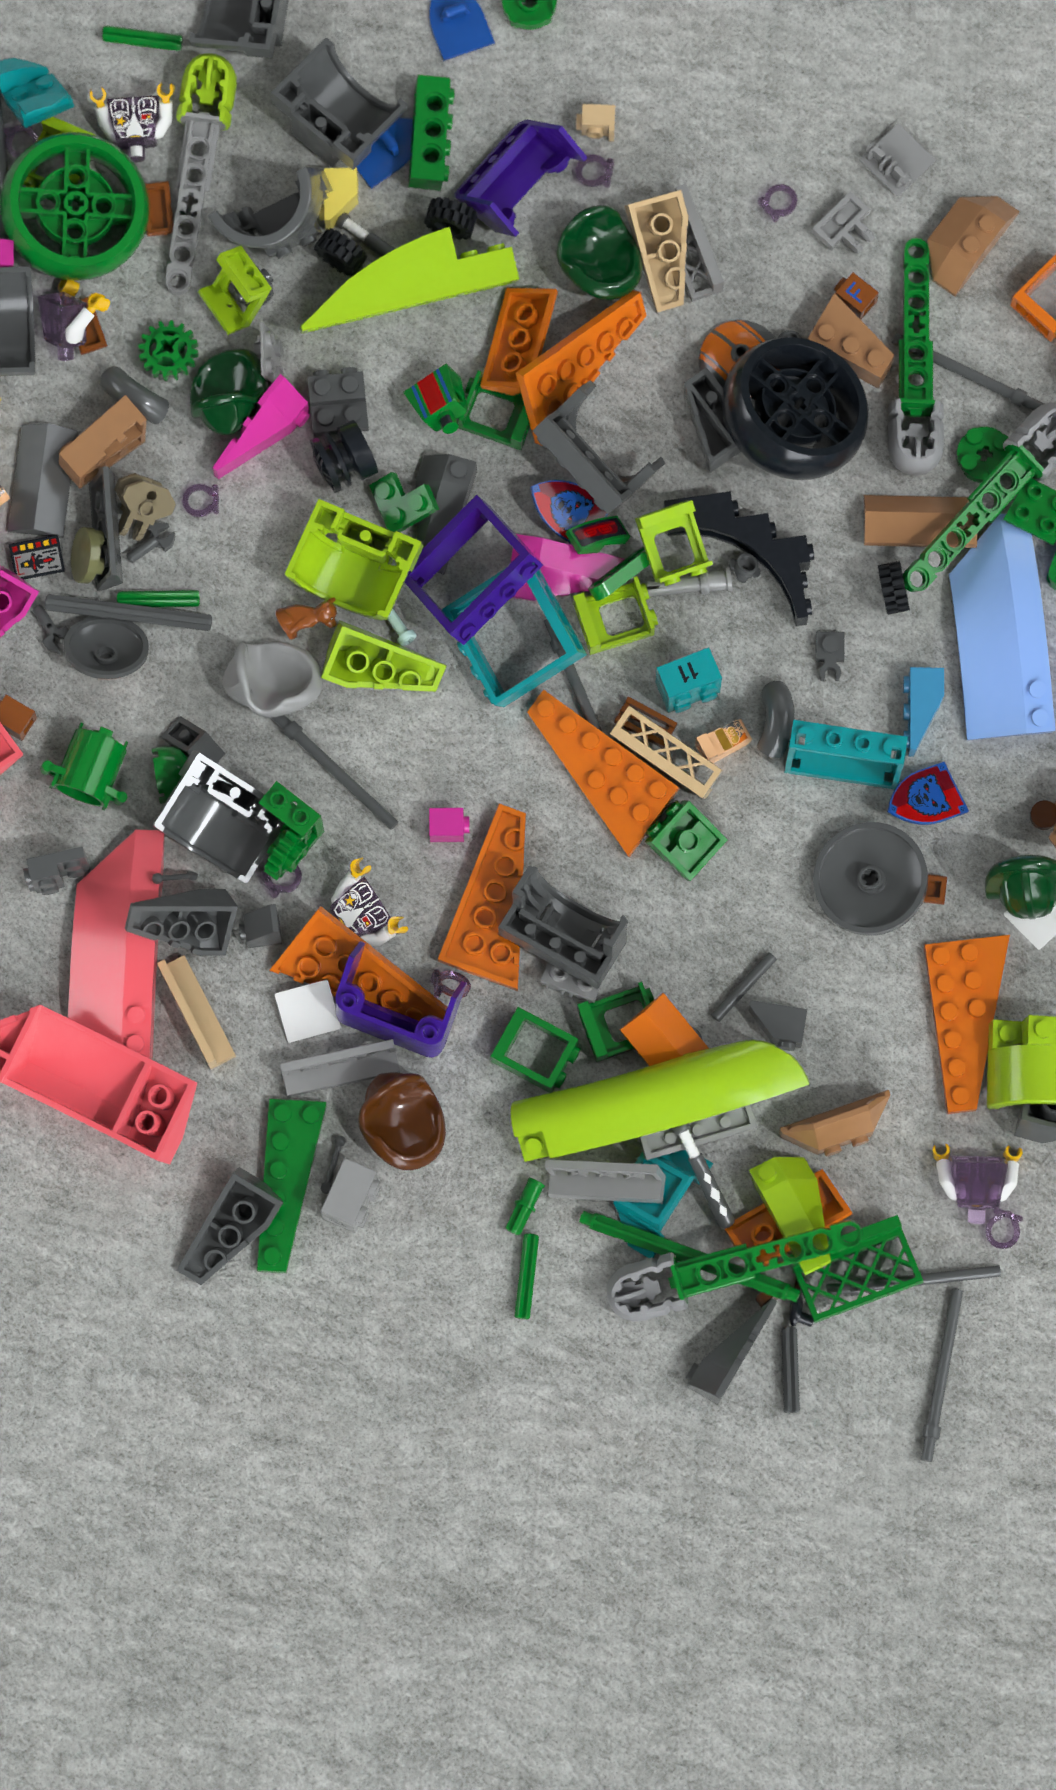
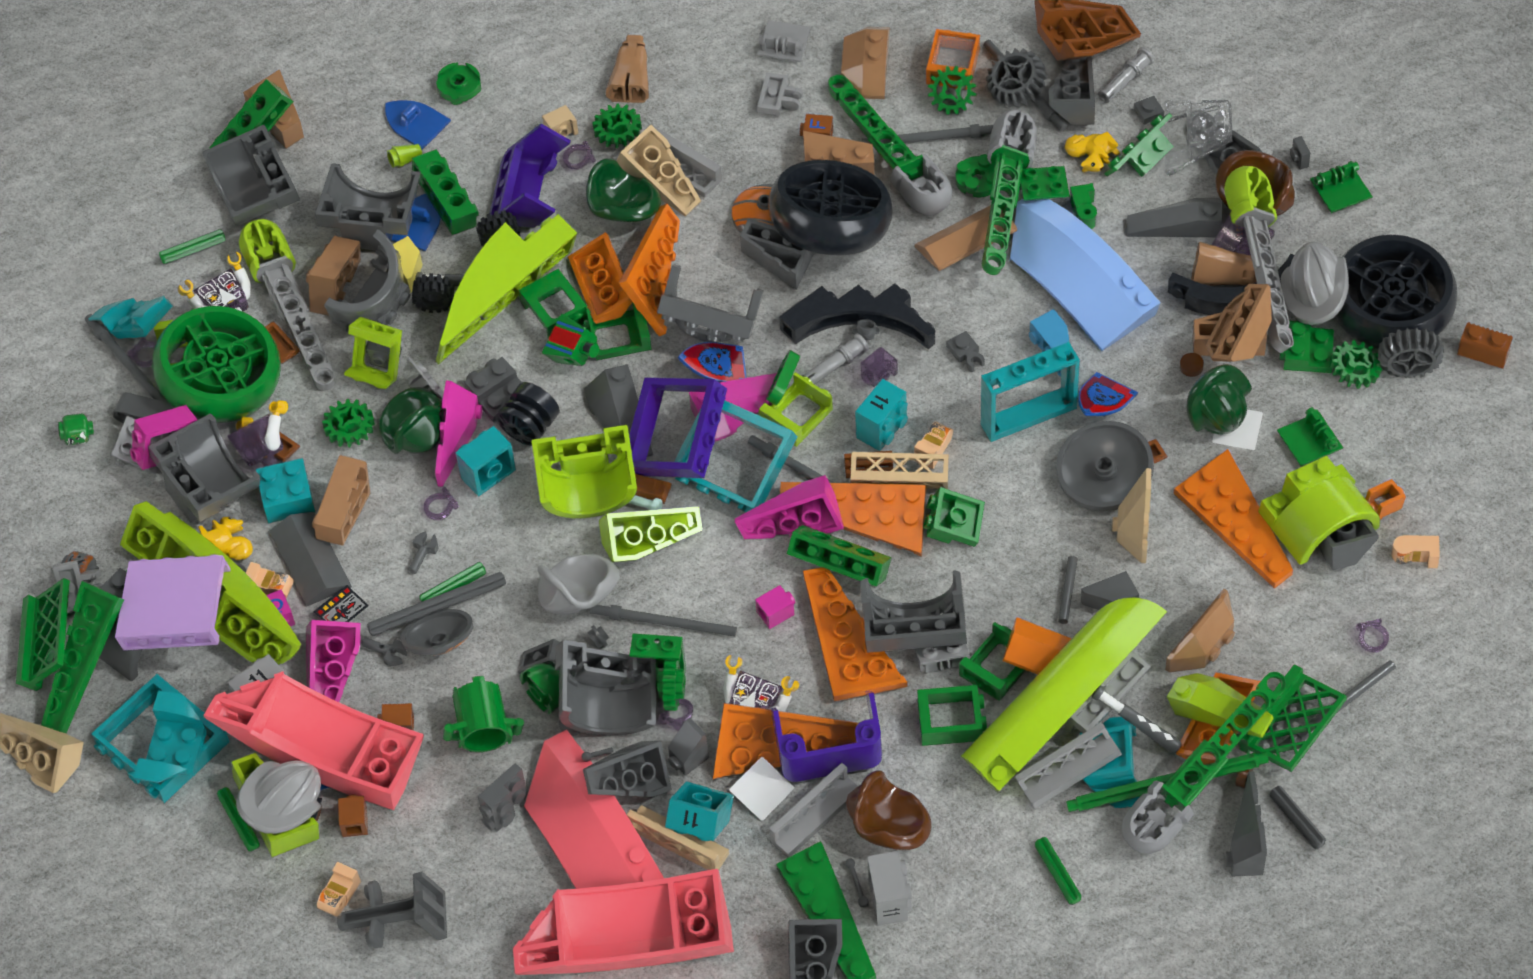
camera: 30 degrees left, 20 degrees down
olive tile [71,527,104,584] -> none
dark grey slope [89,467,123,591] -> none
dark grey cylinder [100,366,169,425] -> none
dark tan hinge [114,473,176,541] -> none
dark orange animal [276,597,337,640] -> none
green plate [369,472,440,532] -> none
clear purple piece [430,969,471,998] -> none
green axle [506,1178,545,1235] -> none
slope [565,516,631,554] -> none
lime window [635,500,713,586] -> none
clear purple piece [757,184,798,222] -> none
dark grey cylinder [757,681,795,758] -> none
black bar [789,1279,814,1327] -> none
black tyre [877,561,910,615] -> none
dark grey bar [921,1288,963,1462] -> none
clear purple torso [932,1143,1023,1224] -> none
none -> teal brick [256,458,316,524]
none -> medium nougat wedge [306,236,361,316]
none -> lime cone [387,144,422,168]
none -> teal brick [455,426,516,497]
none -> green window [519,269,588,339]
none -> dark grey plate [587,625,609,648]
none -> green gear [592,103,642,148]
none -> medium nougat piece [606,35,649,103]
none -> dark orange tile [635,474,672,504]
none -> teal brick [665,781,734,841]
none -> dark pink wedge [735,475,844,539]
none -> green brick [787,525,892,587]
none -> clear purple brick [861,347,898,387]
none -> green gear [928,66,977,115]
none -> tan wedge [1112,468,1151,563]

